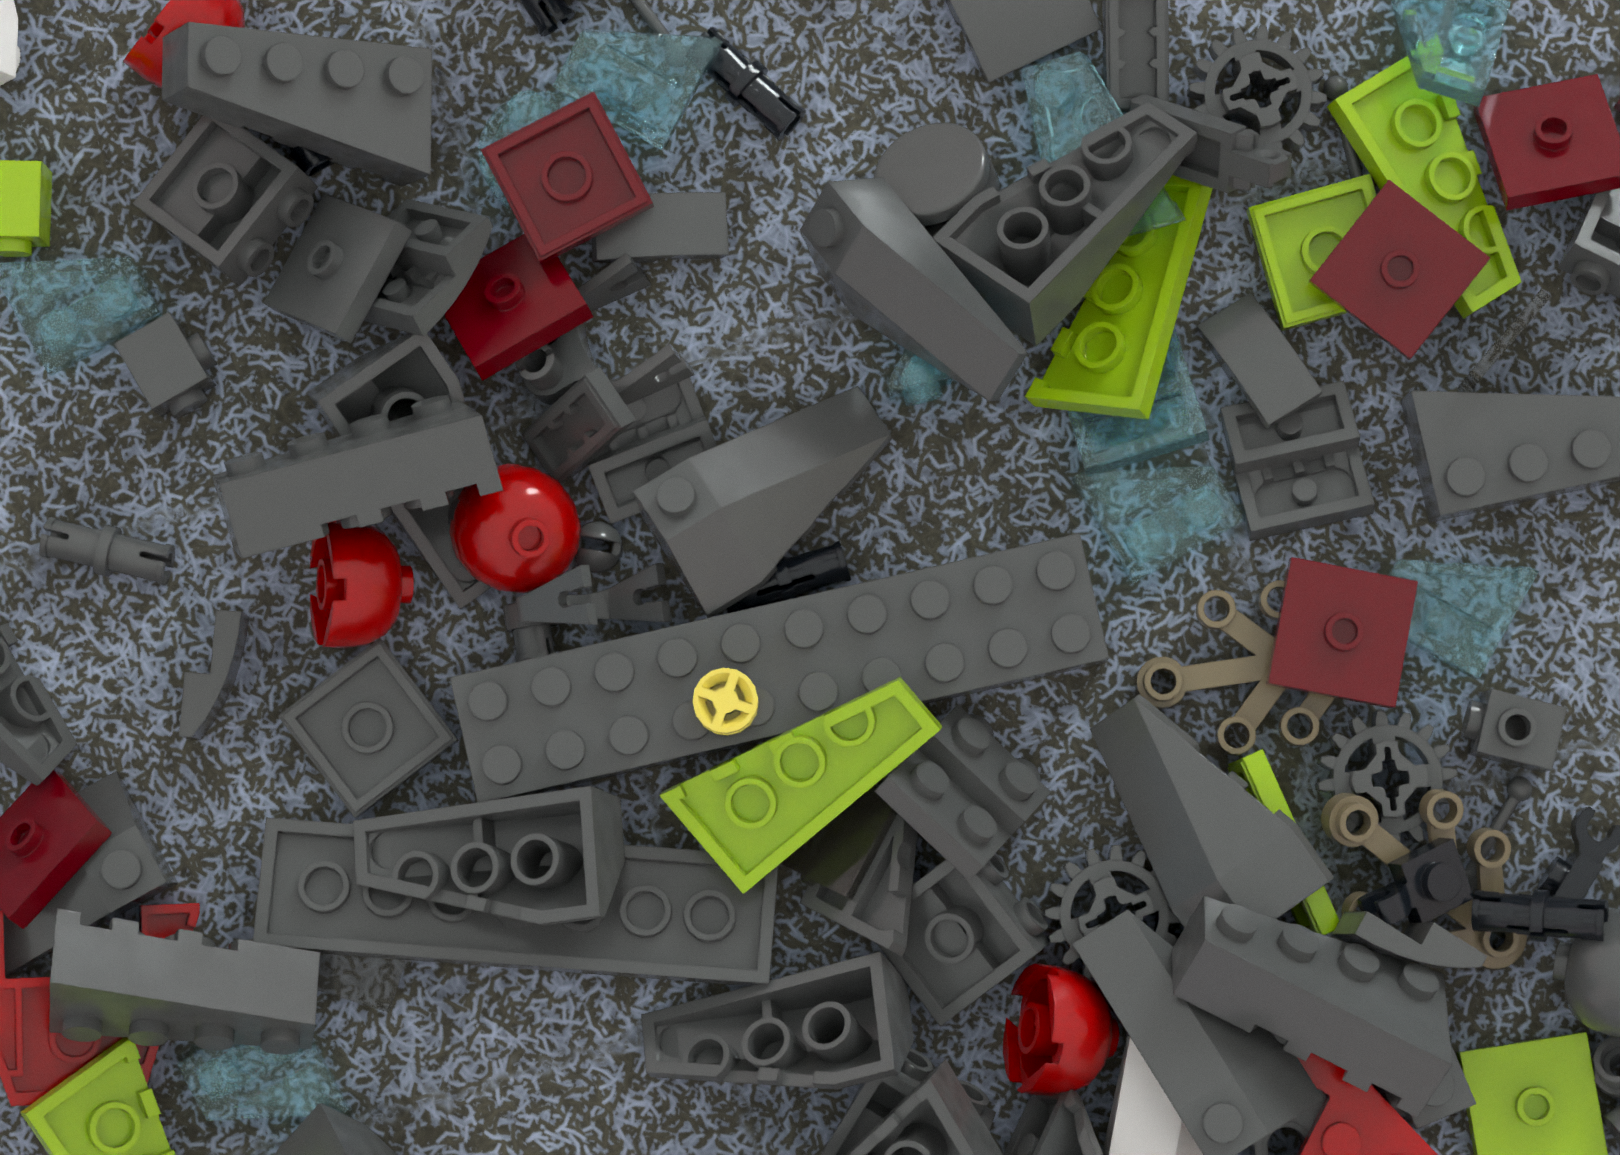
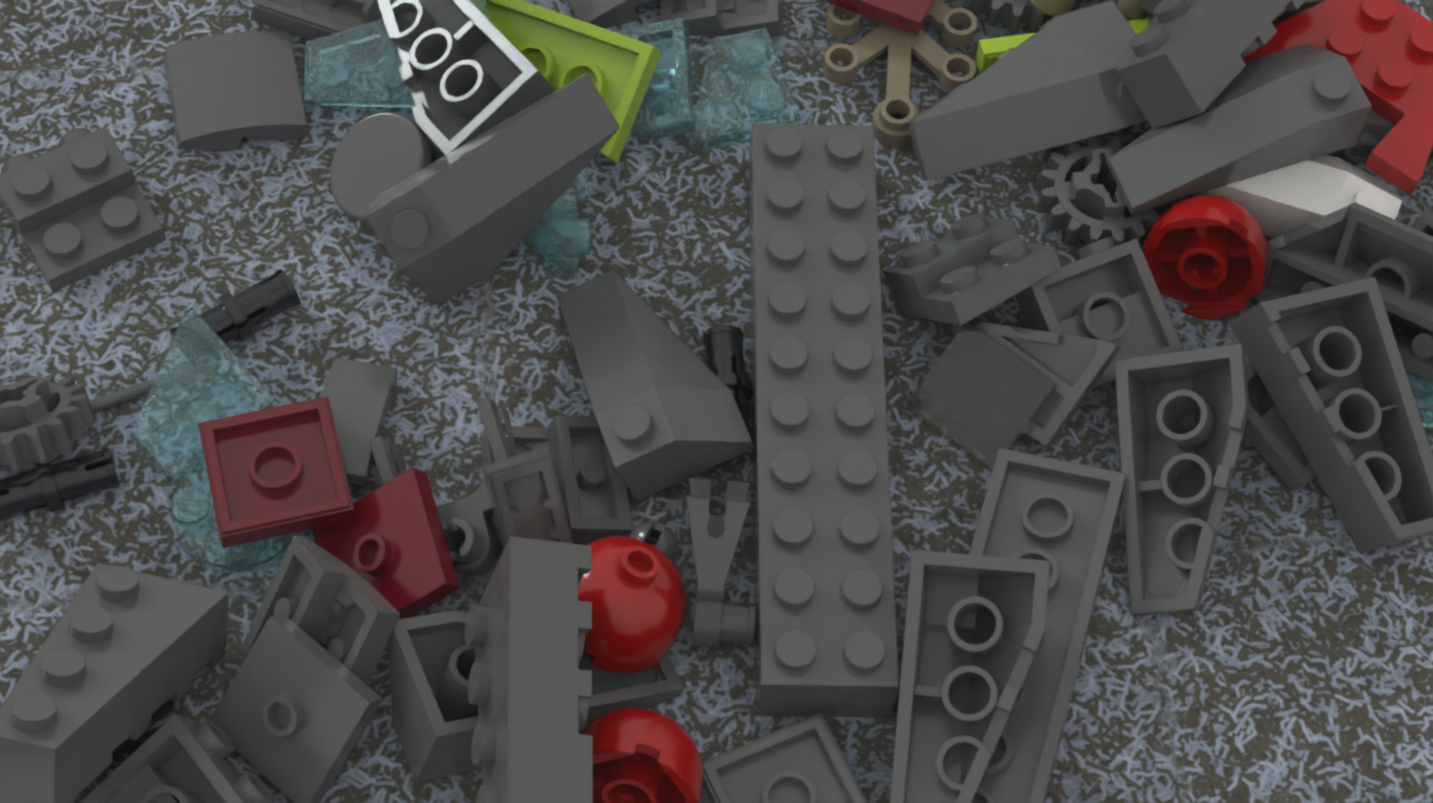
camera: 80 degrees left, 25 degrees down
lime wing [659,677,942,894] -> none
light yellow wheel [693,668,759,736] -> none

